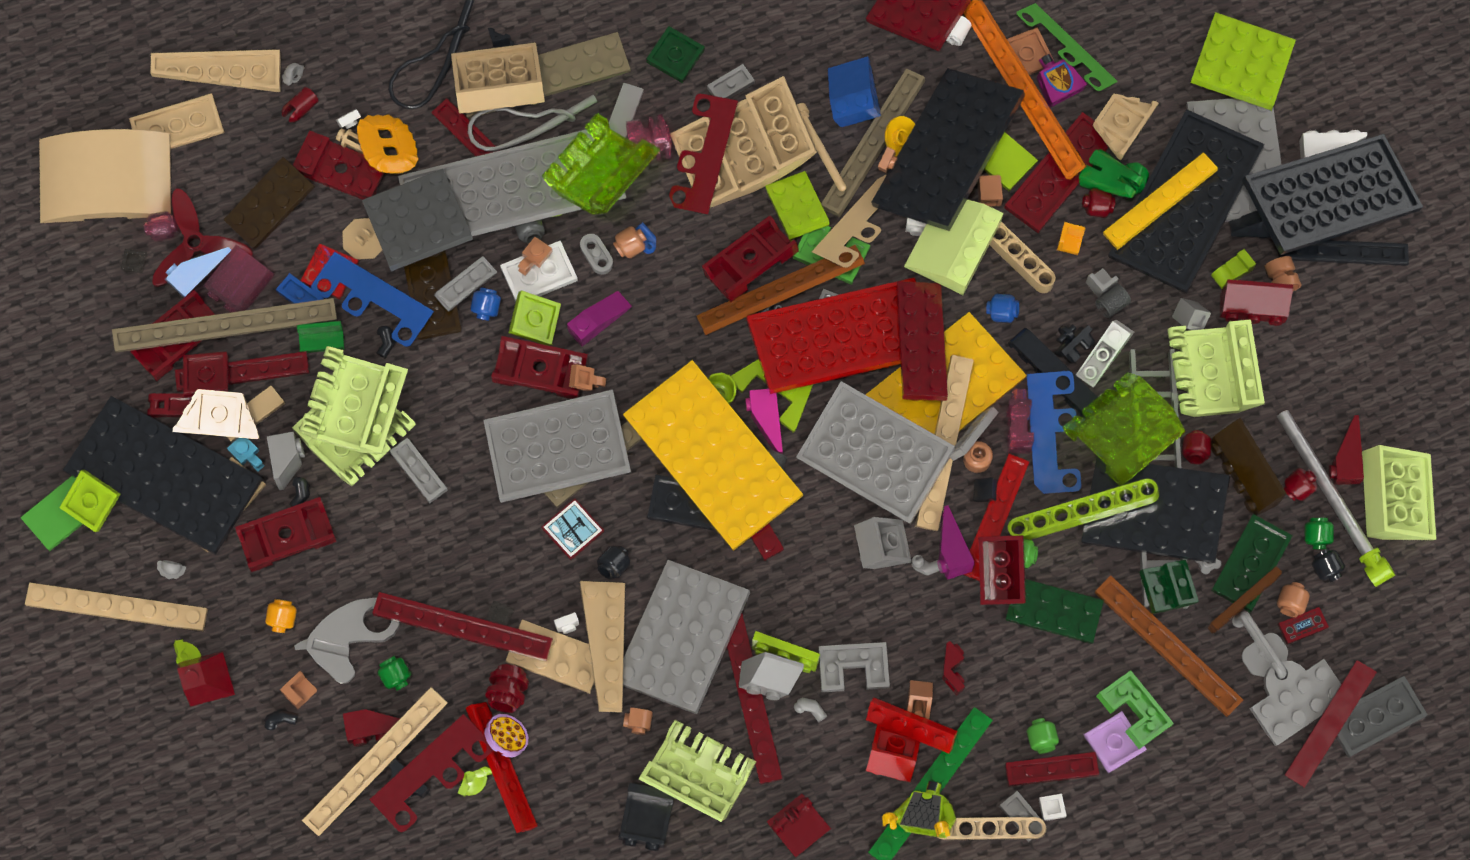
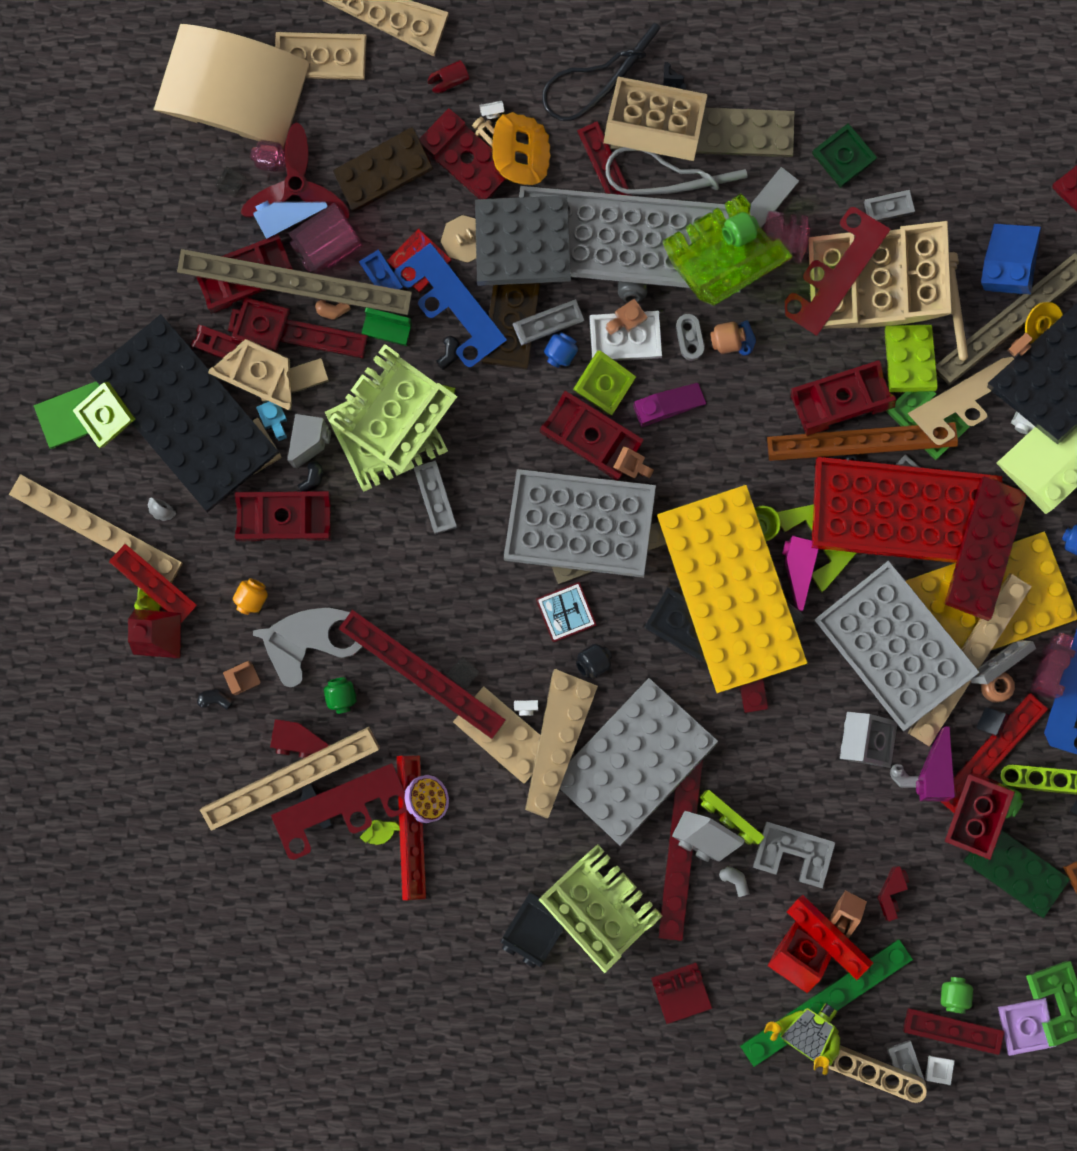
camera: 25 degrees right, 10 degrees up
light grey piece [282,63,304,86] -> none
dark red piece [485,664,529,713] -> none
nougat plate [623,708,653,735] -> none
none -> red plate [109,544,197,623]
none -> nougat arm [315,300,351,320]
none -> bright green head [722,212,759,247]

